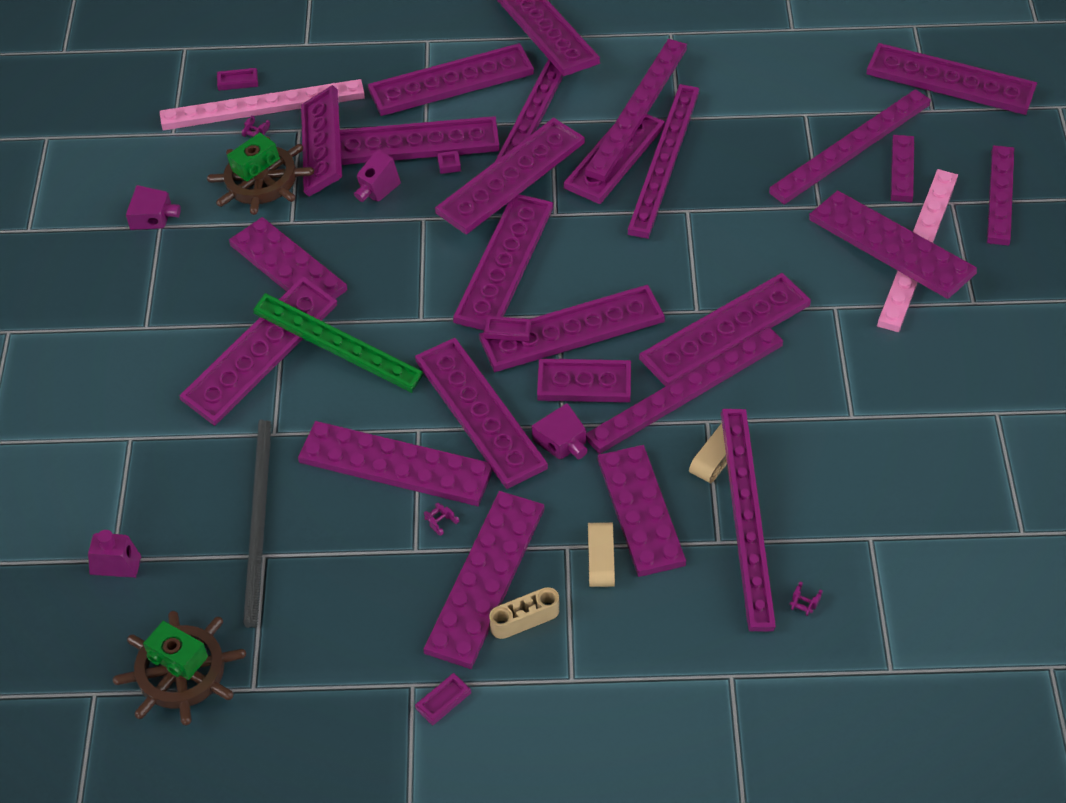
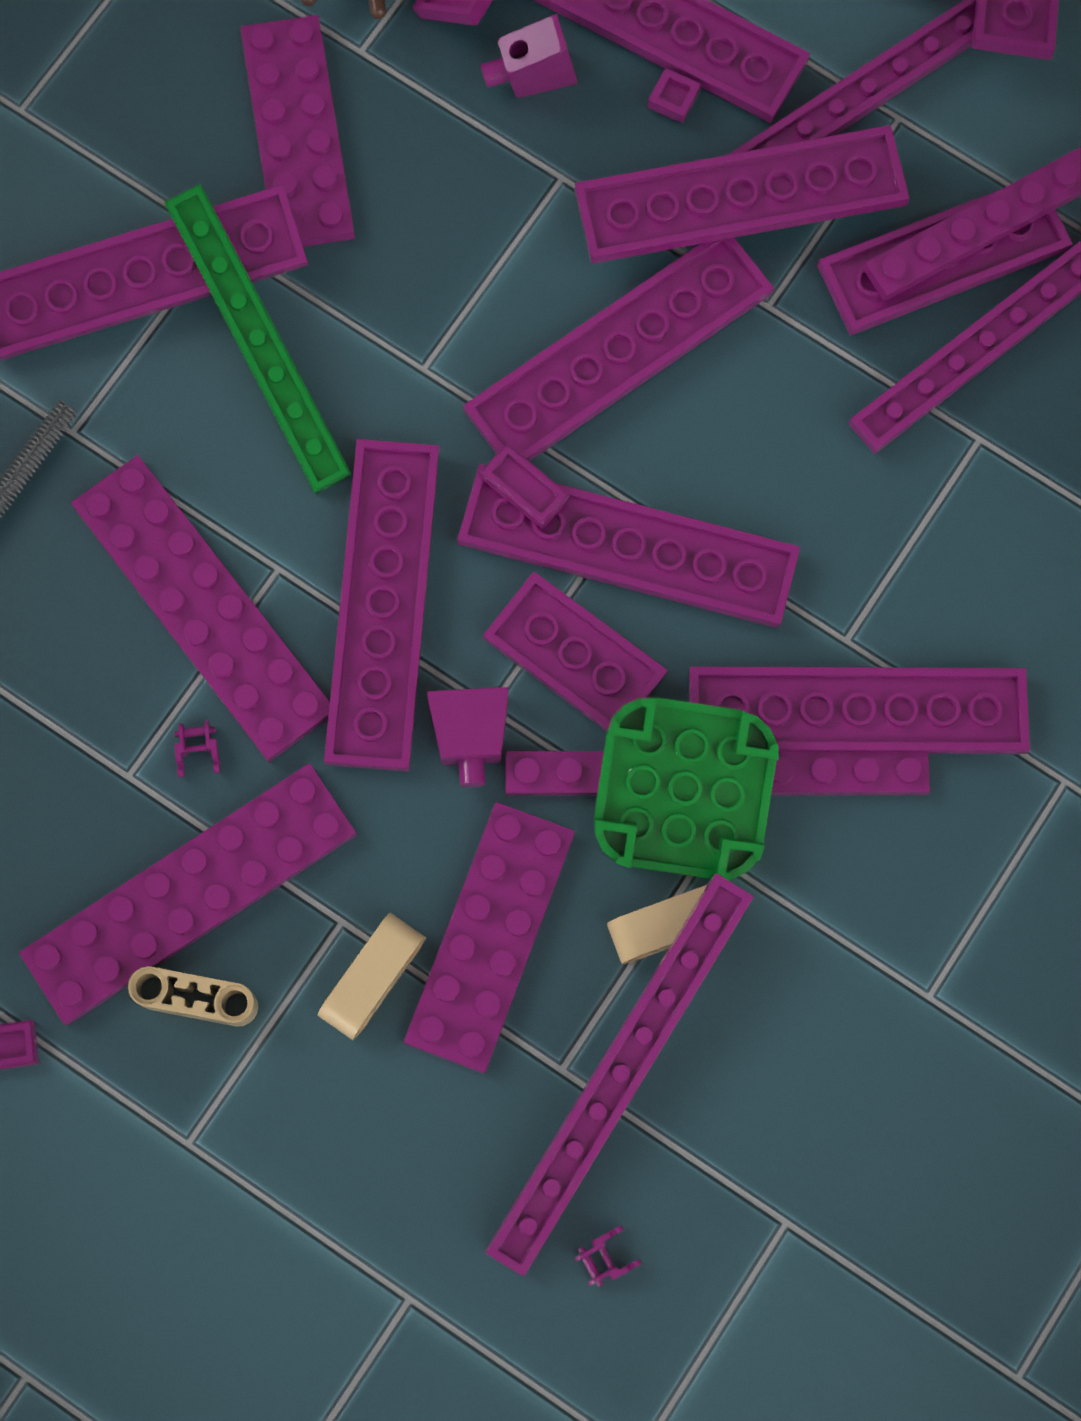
camera: 30 degrees right, 25 degrees up
none -> green tile [594,697,779,881]

